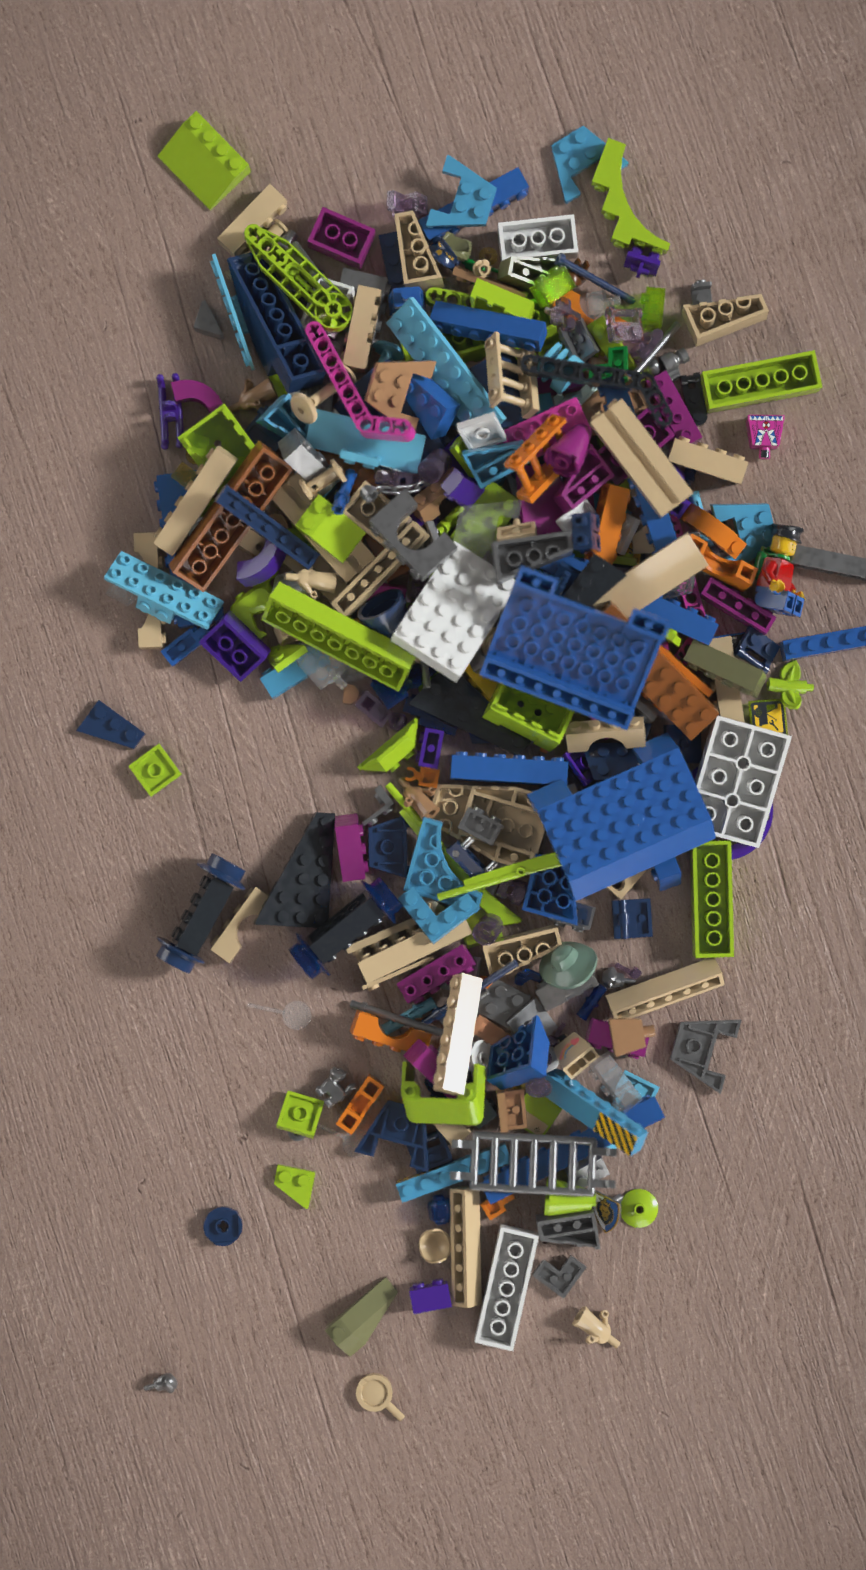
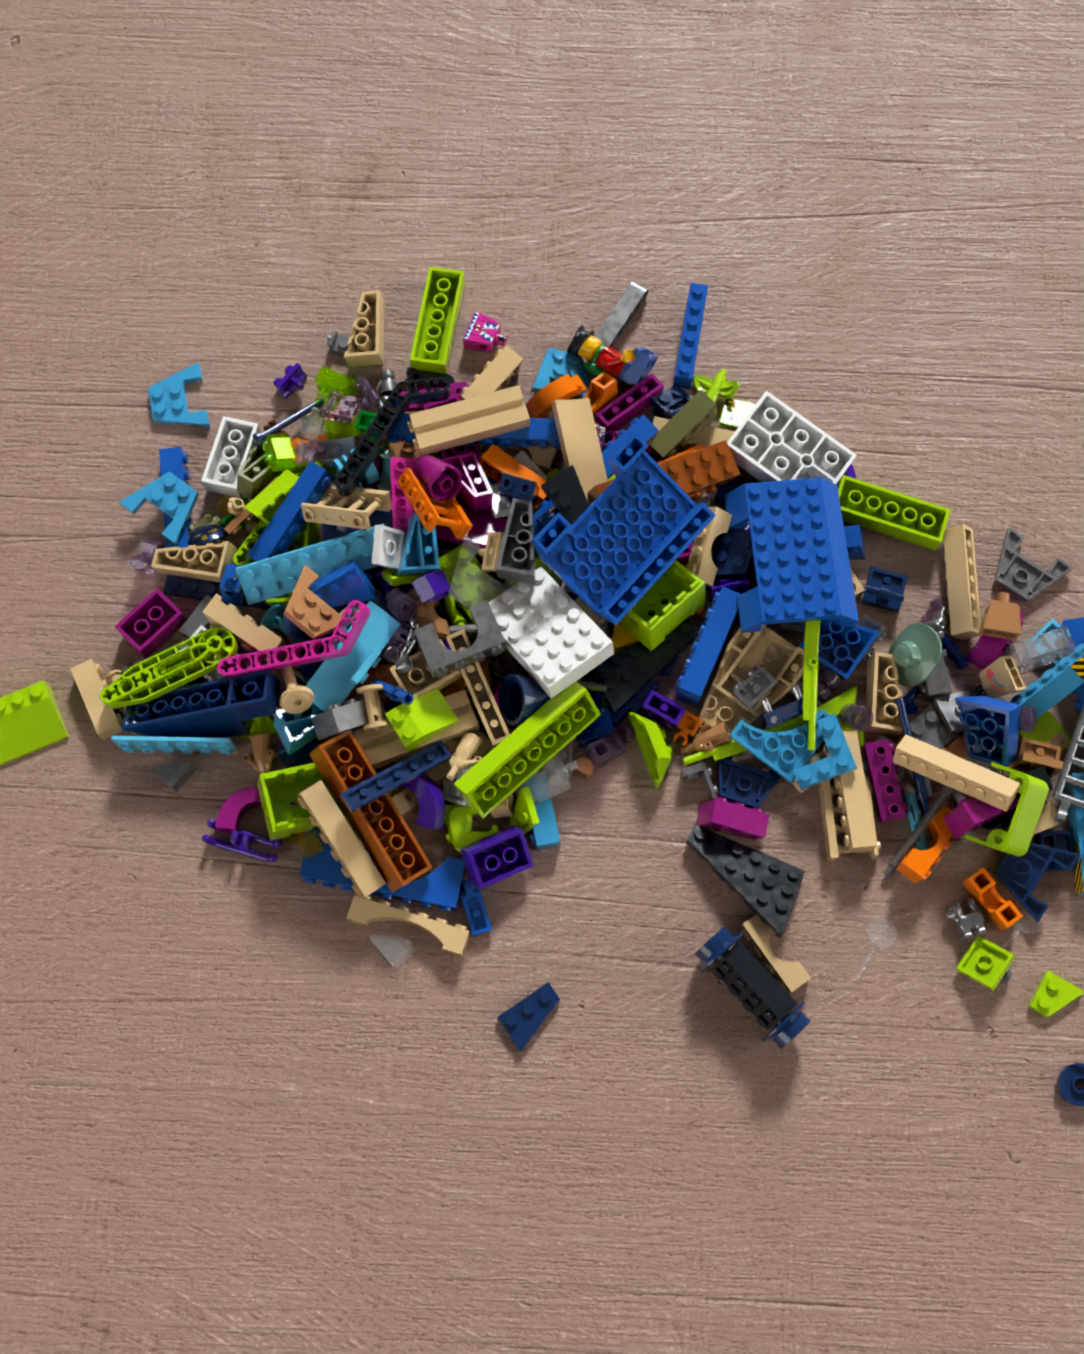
camera: 65 degrees left, 15 degrees down
medium azure bracket [104,551,224,629] -> none
lime plate [128,744,182,797] -> none
black brick [288,877,403,980] -> none
lime arch [591,138,670,255] -> none

